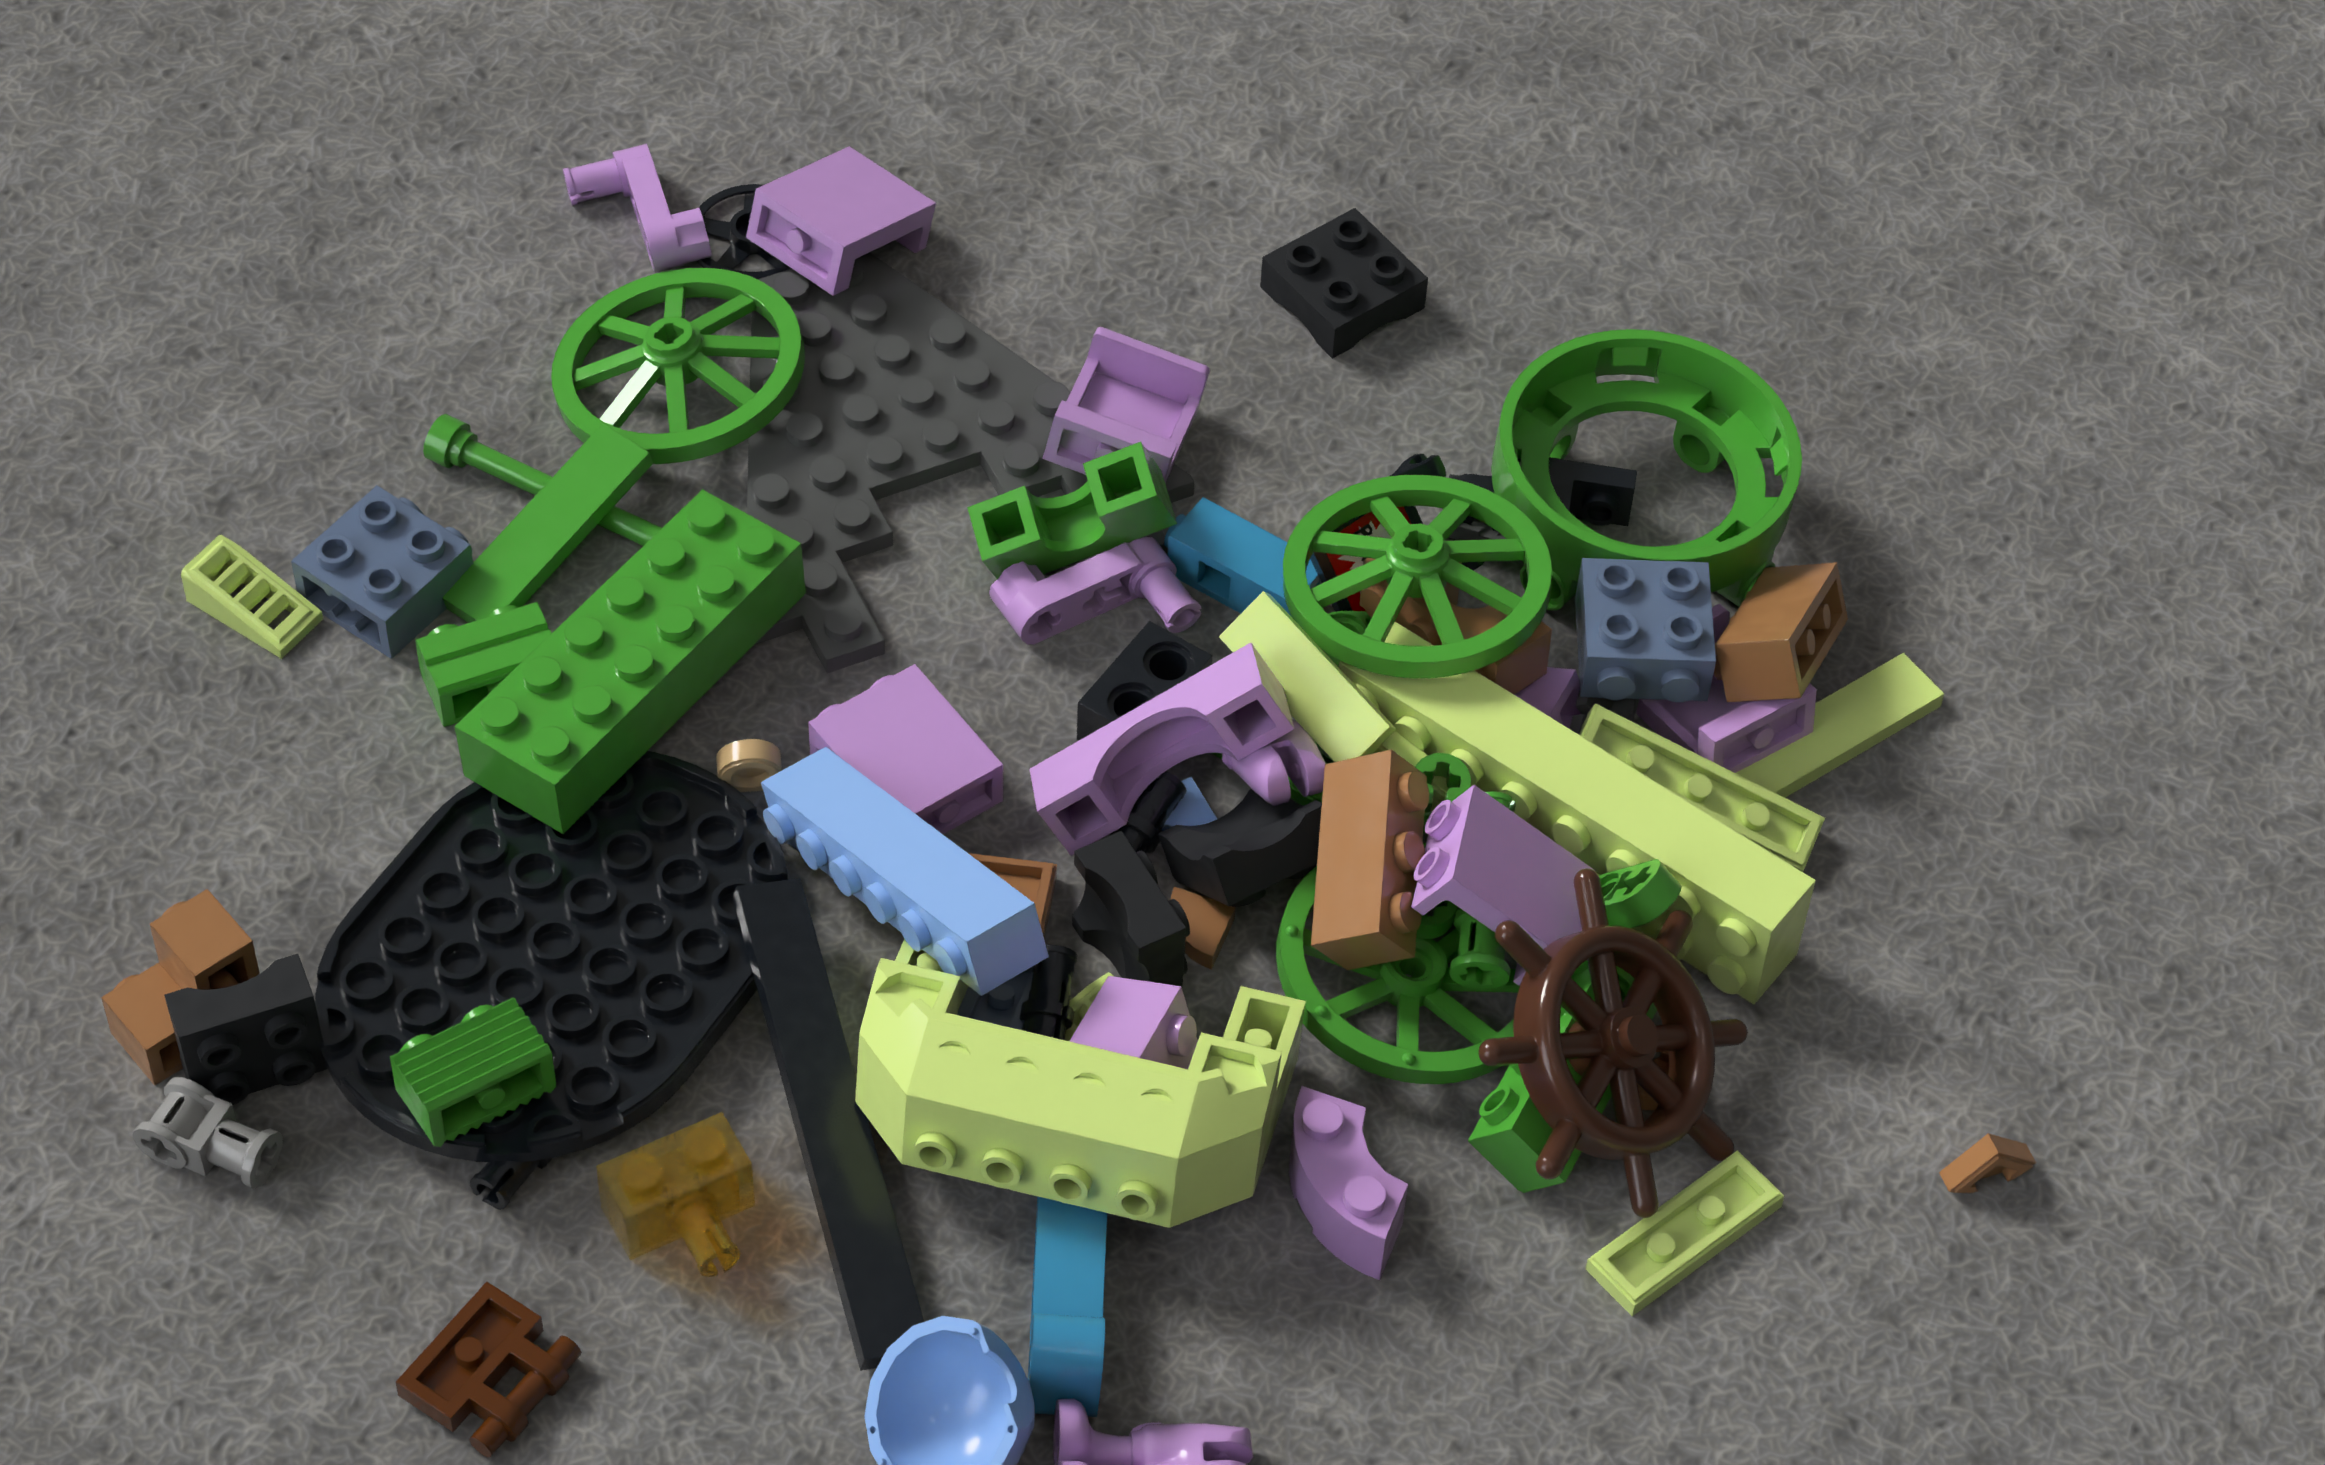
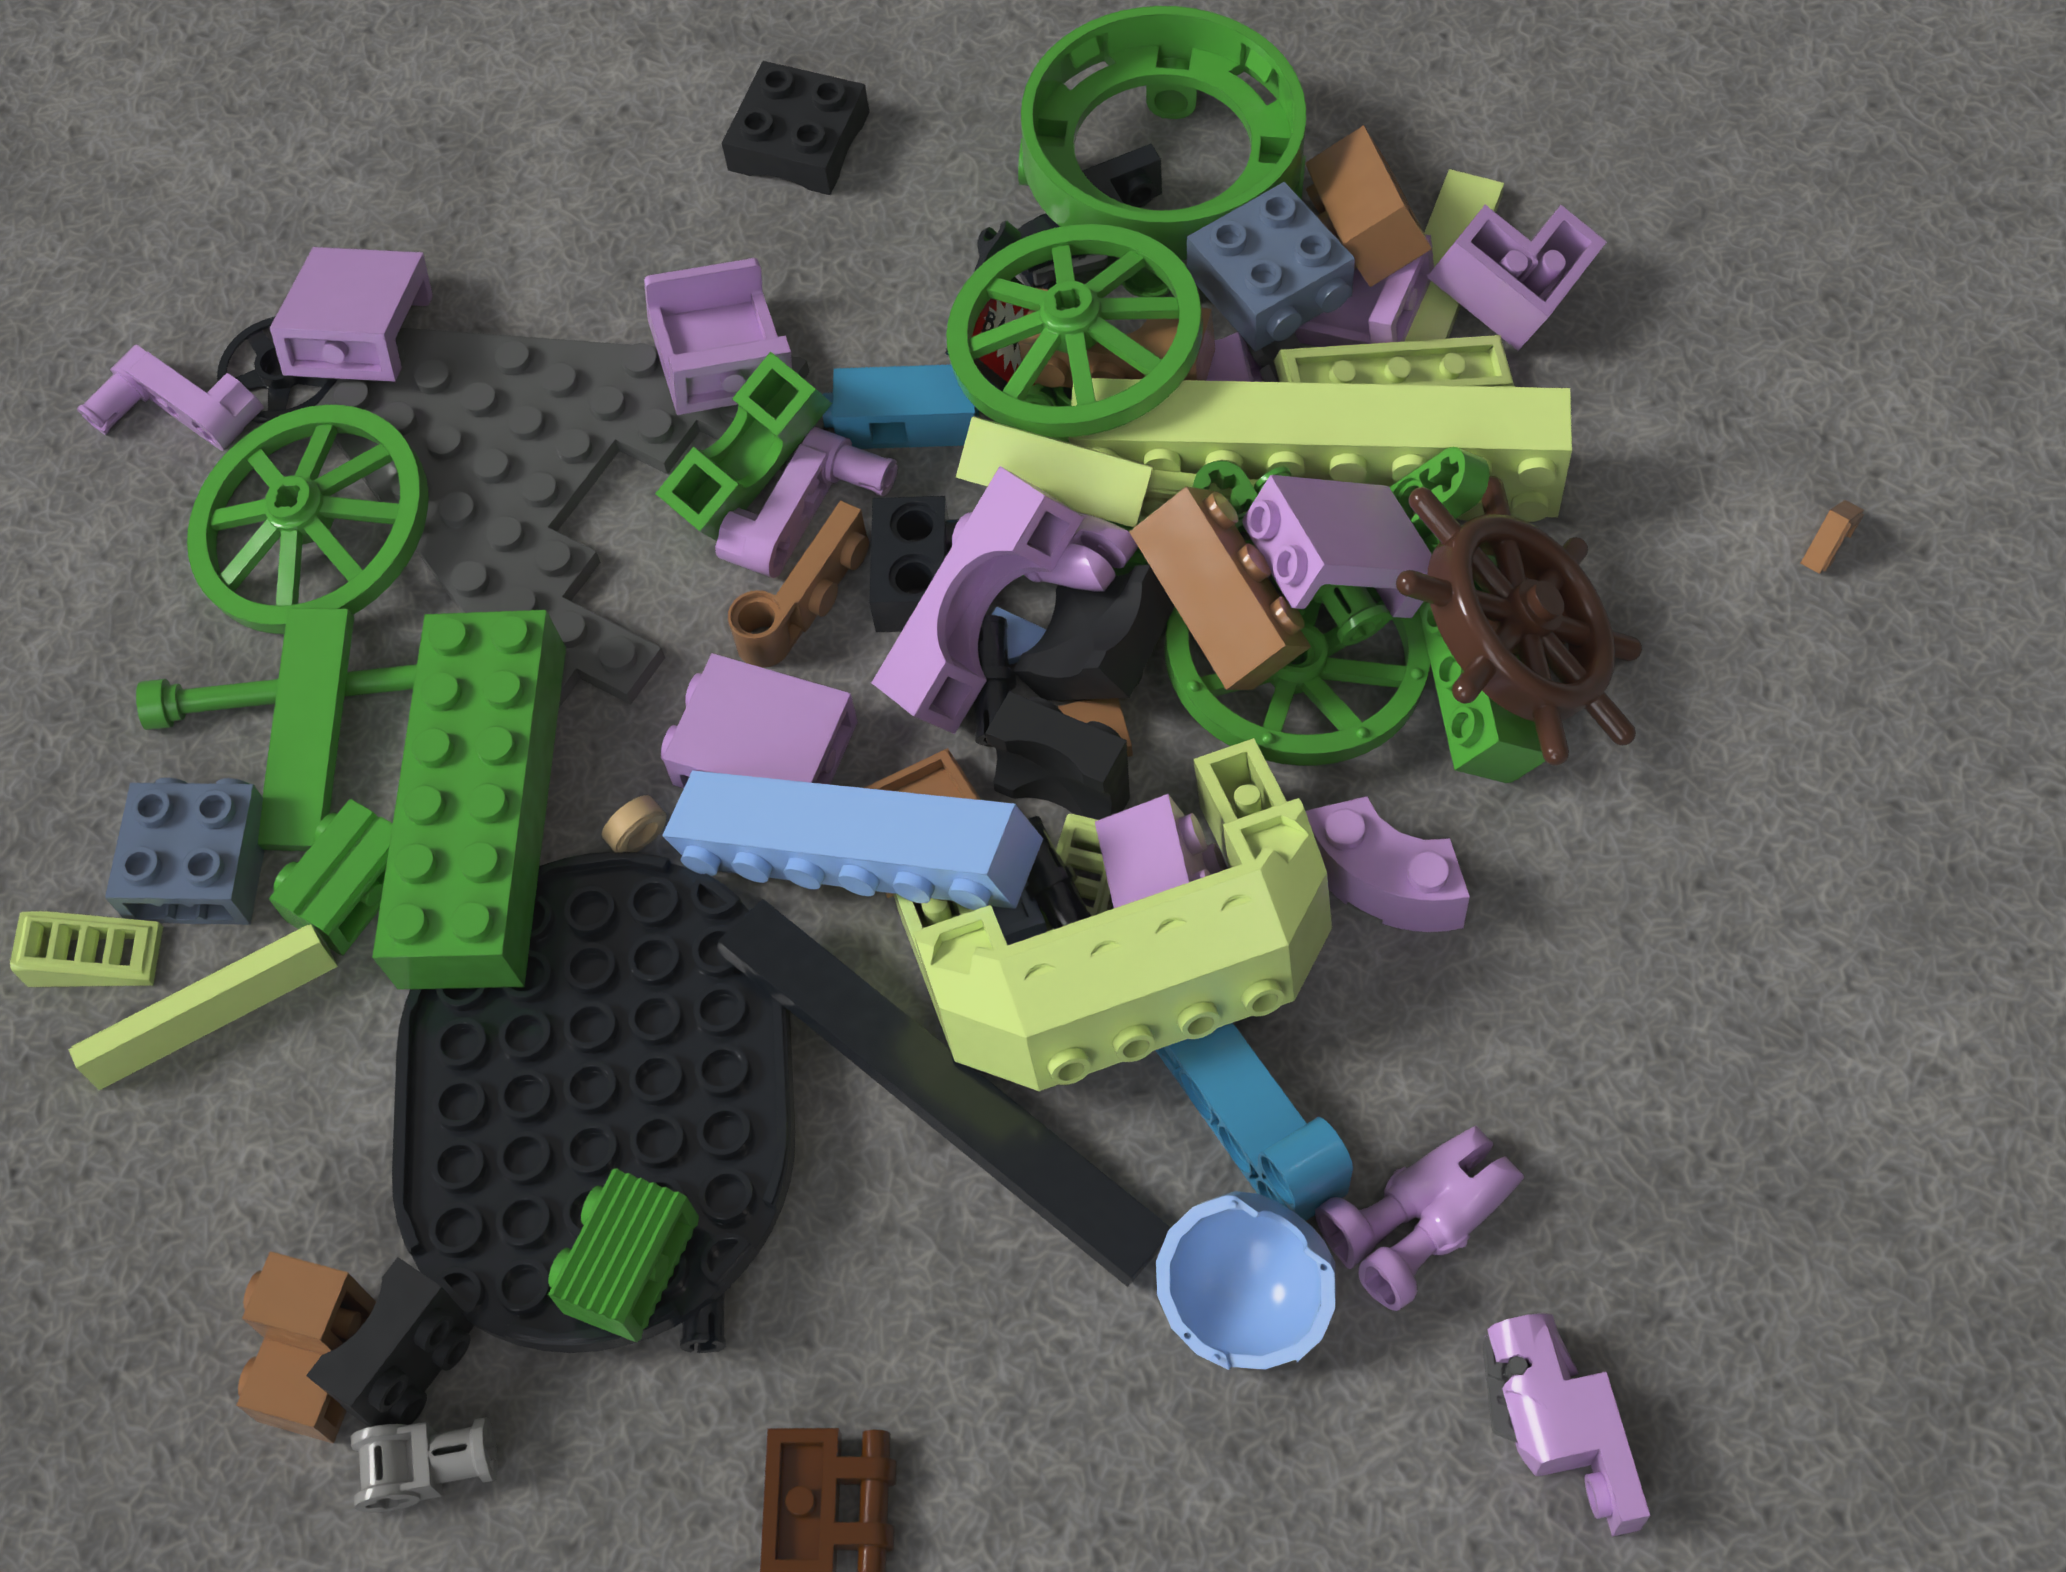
camera: 25 degrees left, 10 degrees up
clear yellow brick [596,1112,755,1277] -> none
yellowish green tile [1586,1150,1784,1316] -> none
none -> yellowish green tile [68,924,338,1090]
none -> medium nougat plate [728,500,869,668]
none -> lavender brick [1427,205,1607,351]

